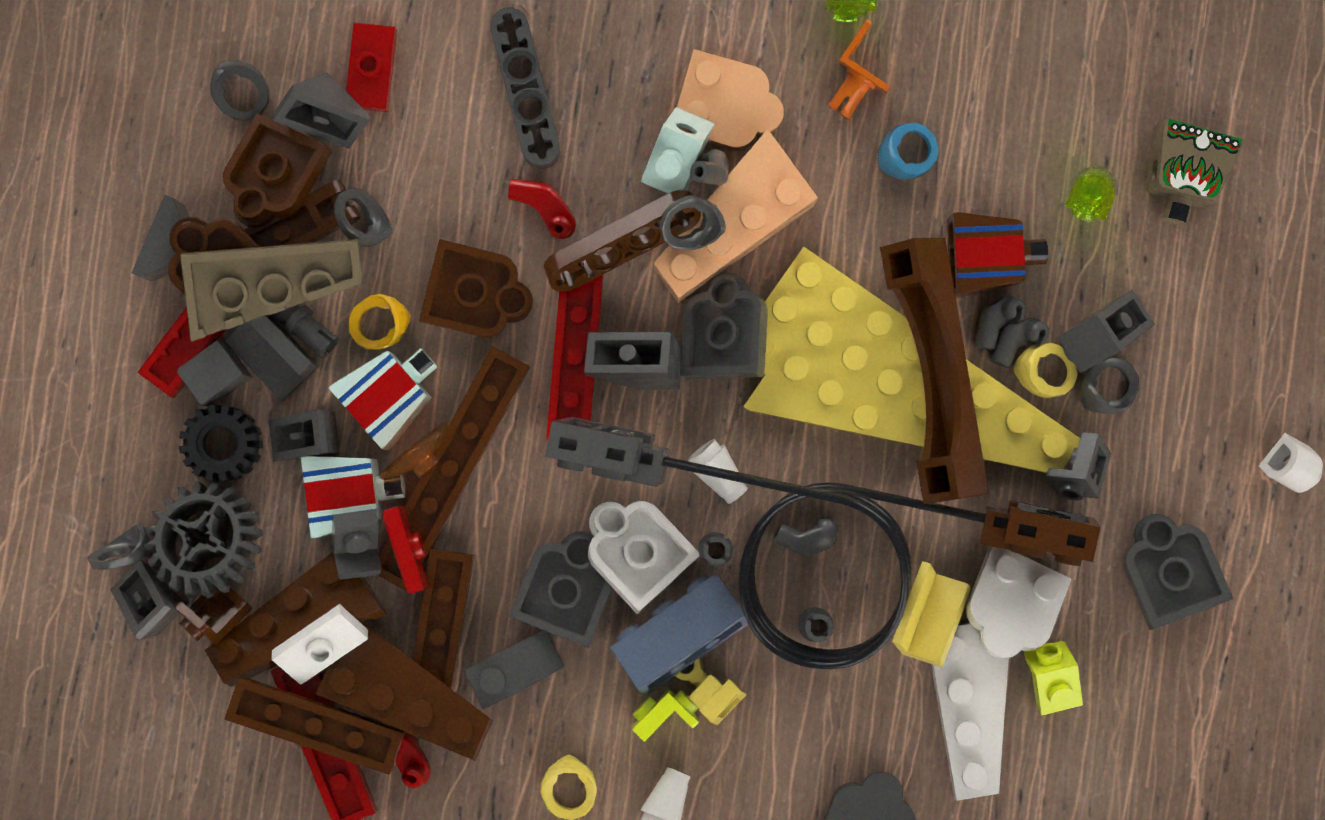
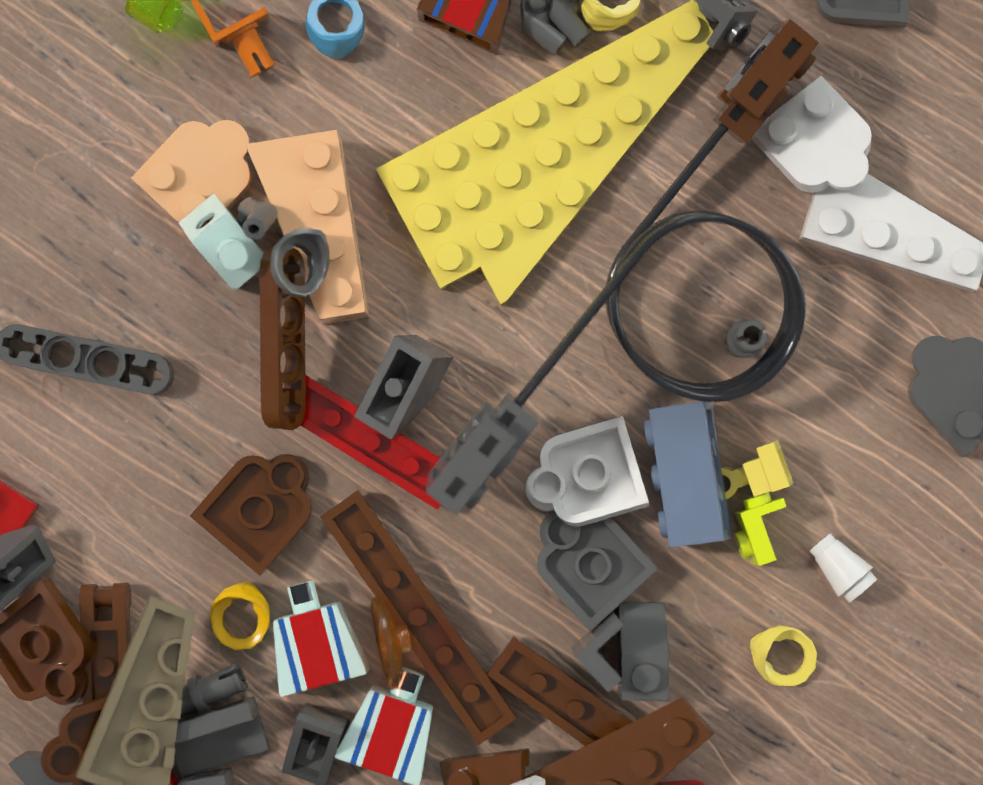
camera: 65 degrees left, 0 degrees up
dark grey bracket [332,509,381,579] -> none
dark grey piece [334,188,392,247] -> none
red plate [382,506,430,594] -> none
red arm [508,179,576,239] -> none
dark grey plate [680,273,768,379] -> none
white cone [688,439,748,504] -> none
dark grey pin [698,532,733,567] -> none
dark grey arm [773,519,838,556] -> none
reddish brown arch [880,238,989,504] -> none
light yellow panel [892,561,971,668] -> none
neon yellow bracket [1024,641,1083,716] -> none
none -> dark grey panel [572,612,624,693]

